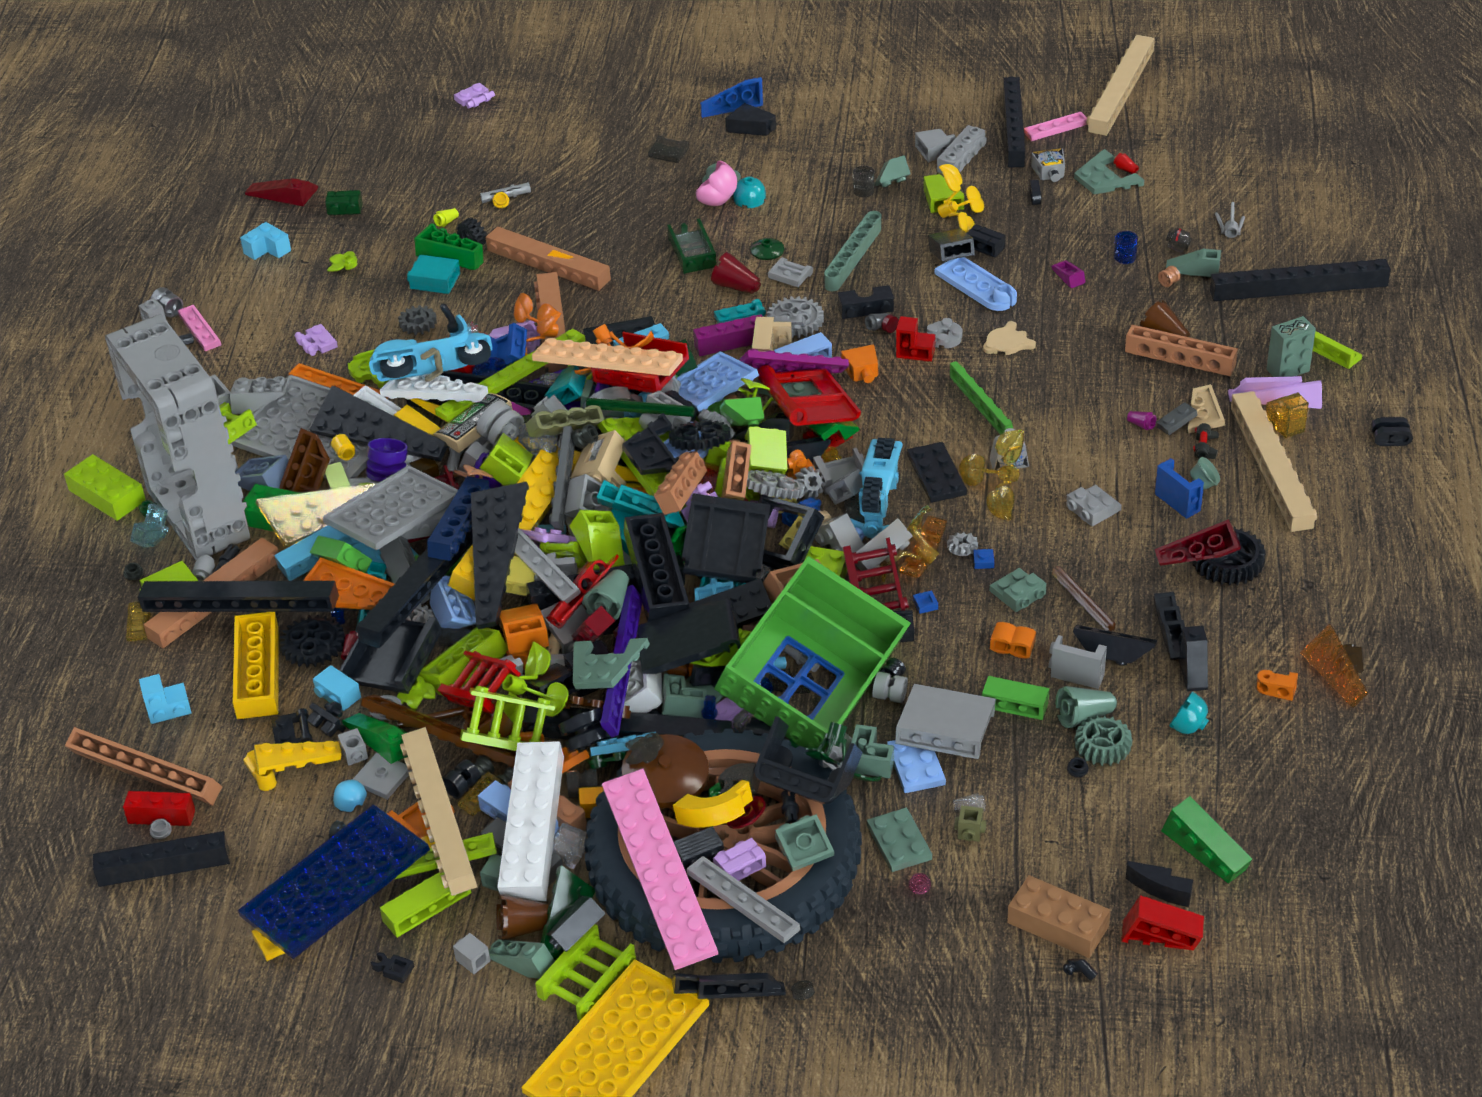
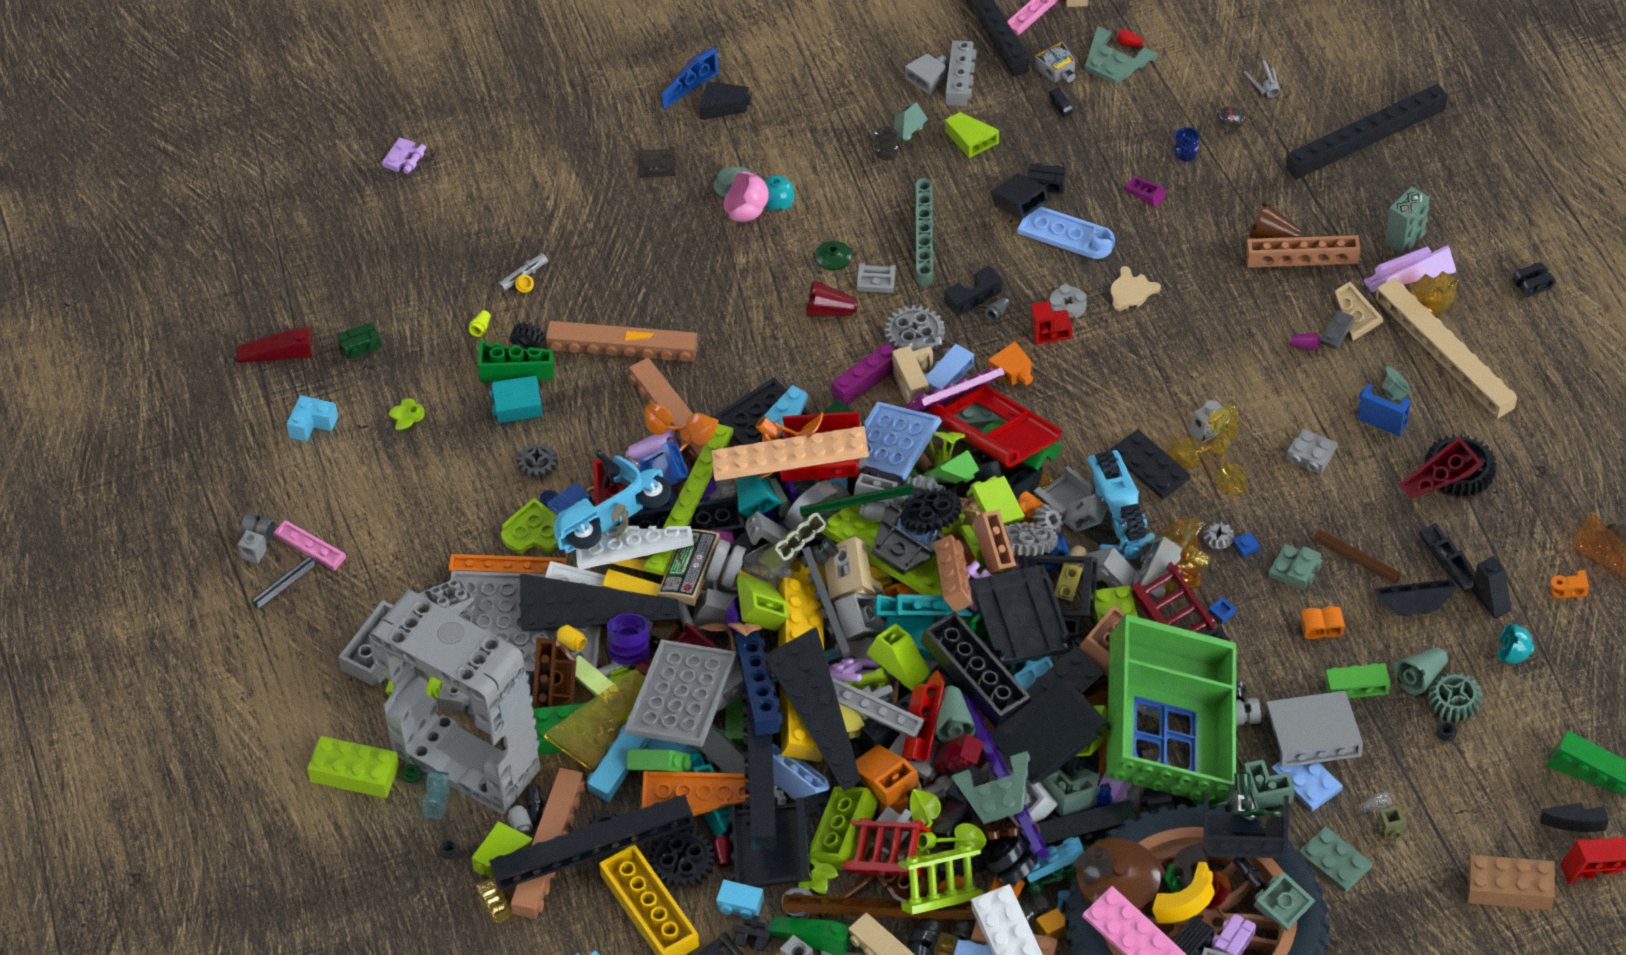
camera: 25 degrees left, 10 degrees up
lavender plate [295,324,338,356] -> none
dark green door [667,218,717,274] -> none
teal plate [714,299,766,323] -> none
dark red tile [882,314,899,333] -> none
clear pink plate [909,873,931,894] -> none
yellow plant [938,164,984,233] -> none
bright green plate [950,361,1013,435] -> none
light grey panel [1048,635,1107,689] -> none
black arm [1063,959,1098,981] -> none
nougat wheel [1158,266,1180,287] -> none
sand green slope [1166,249,1221,277] -> none
pearl dark grey piece [1193,423,1219,459] -> none
lime fence [1313,331,1362,369] -> none

